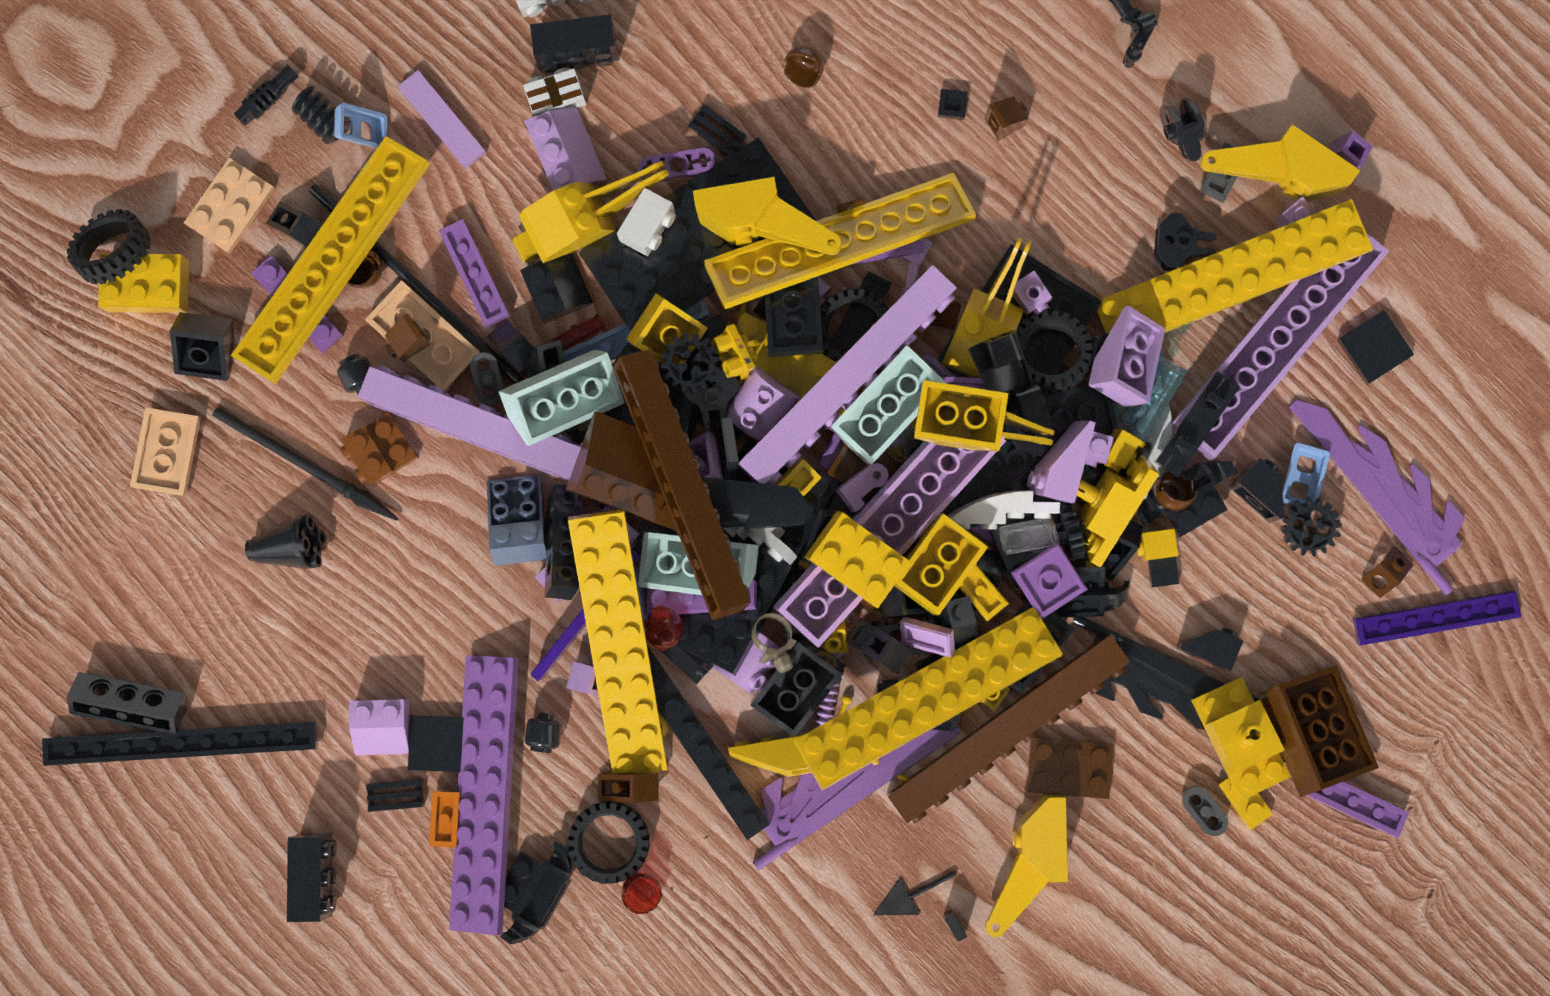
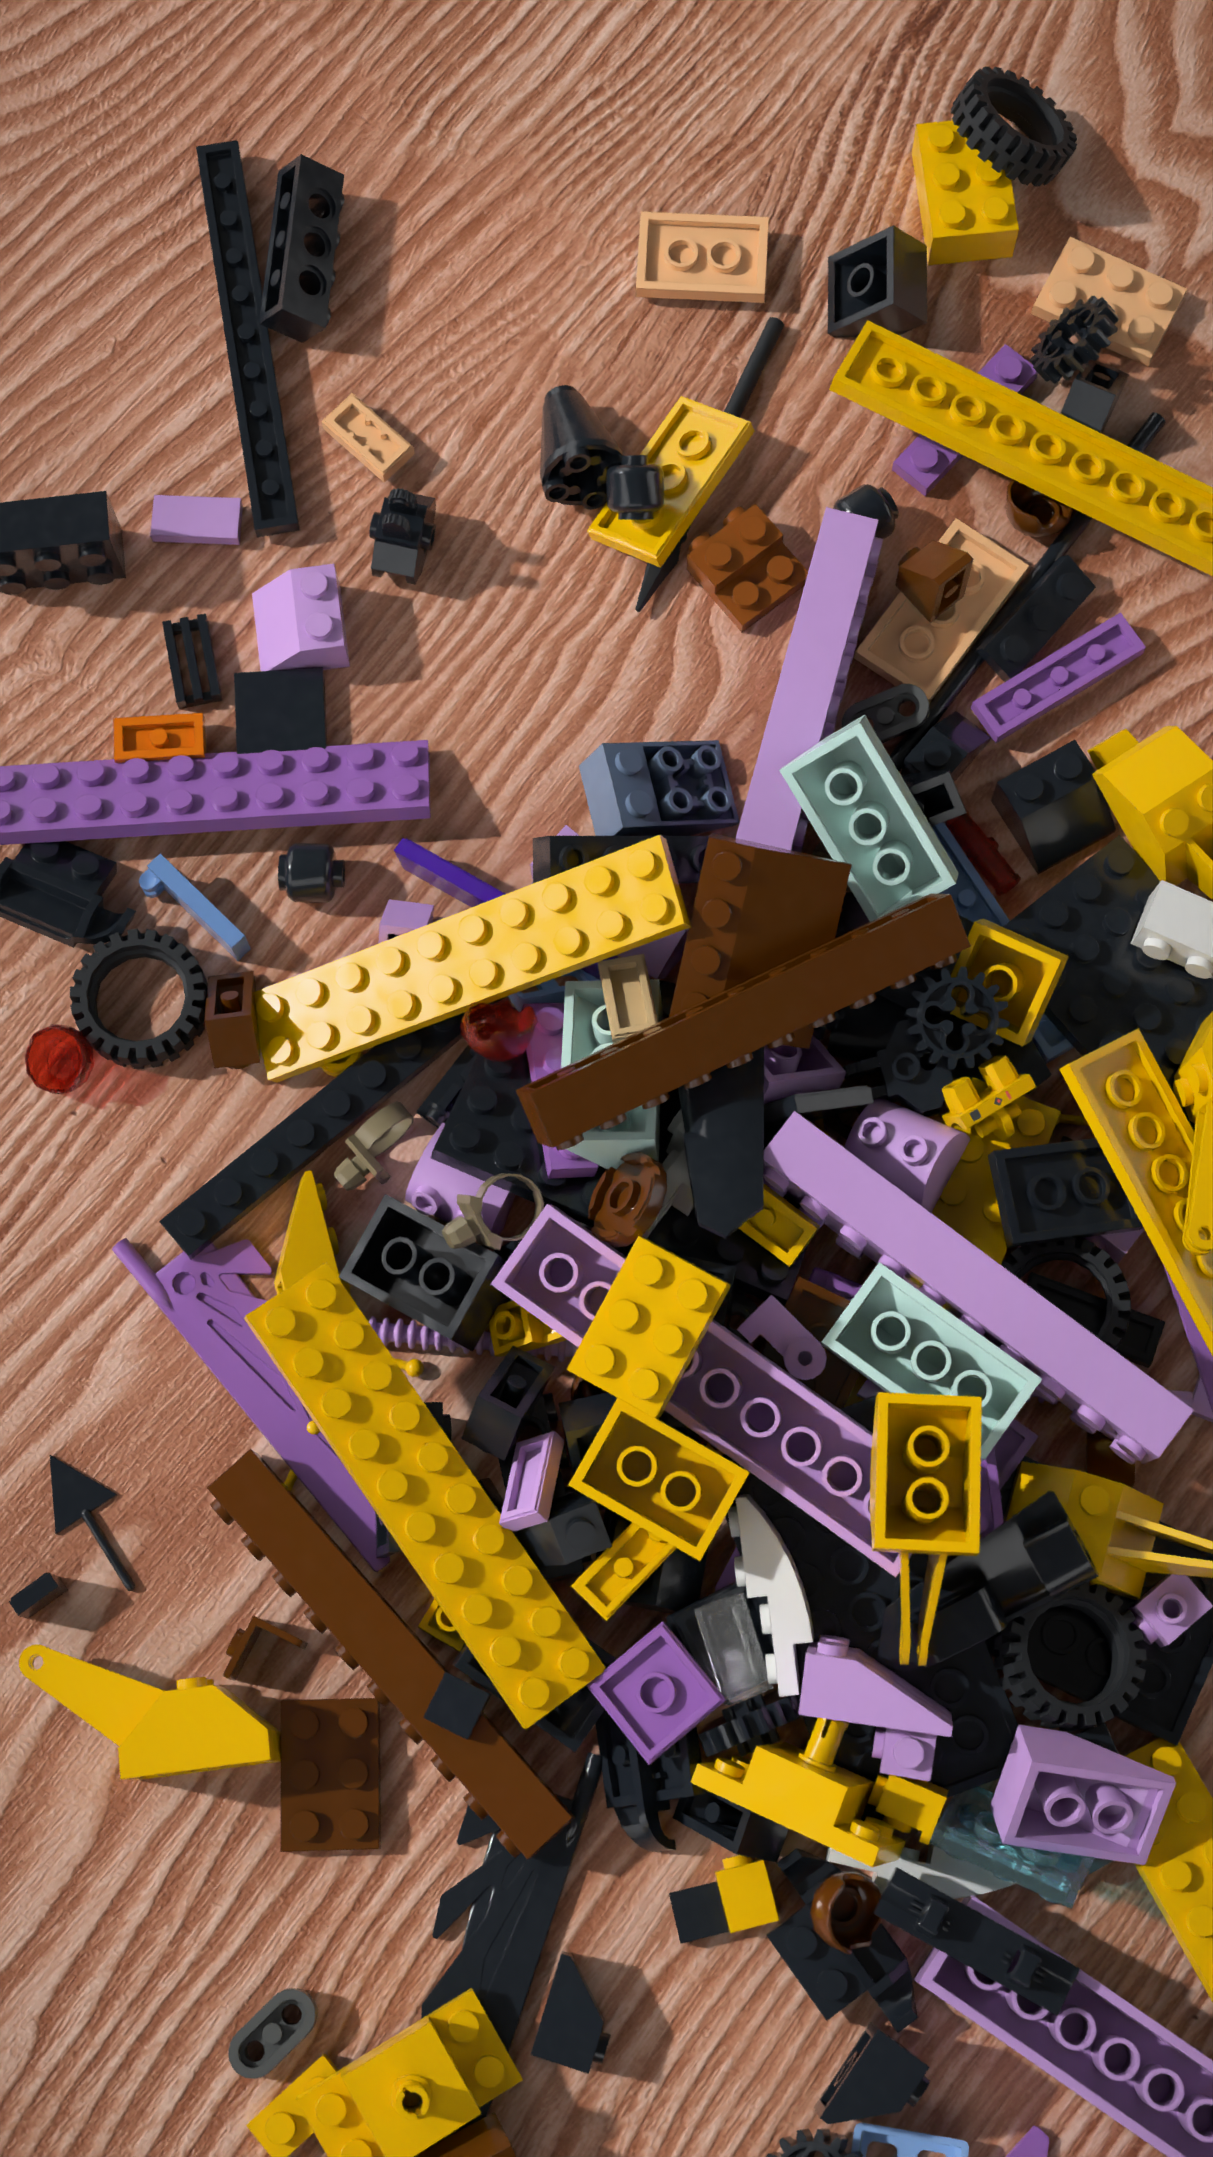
camera: 80 degrees right, 10 degrees down
none -> medium blue hinge [139,854,251,961]
none -> lavender tile [150,495,243,545]
none -> reddish brown bracket [223,1615,308,1681]
none -> light nougat plate [321,393,415,483]
none -> dark tan piece [334,1101,414,1191]
none -> black hinge [369,488,436,585]
none -> black tile [423,1672,491,1740]
none -> yellow tile [587,396,755,568]
none -> reddish brown tile [588,1152,667,1247]
none -> tan tile [598,954,658,1044]
none -> black head [606,455,664,520]
none -> black plate [976,555,1096,682]
none -> black gear [1030,296,1119,384]

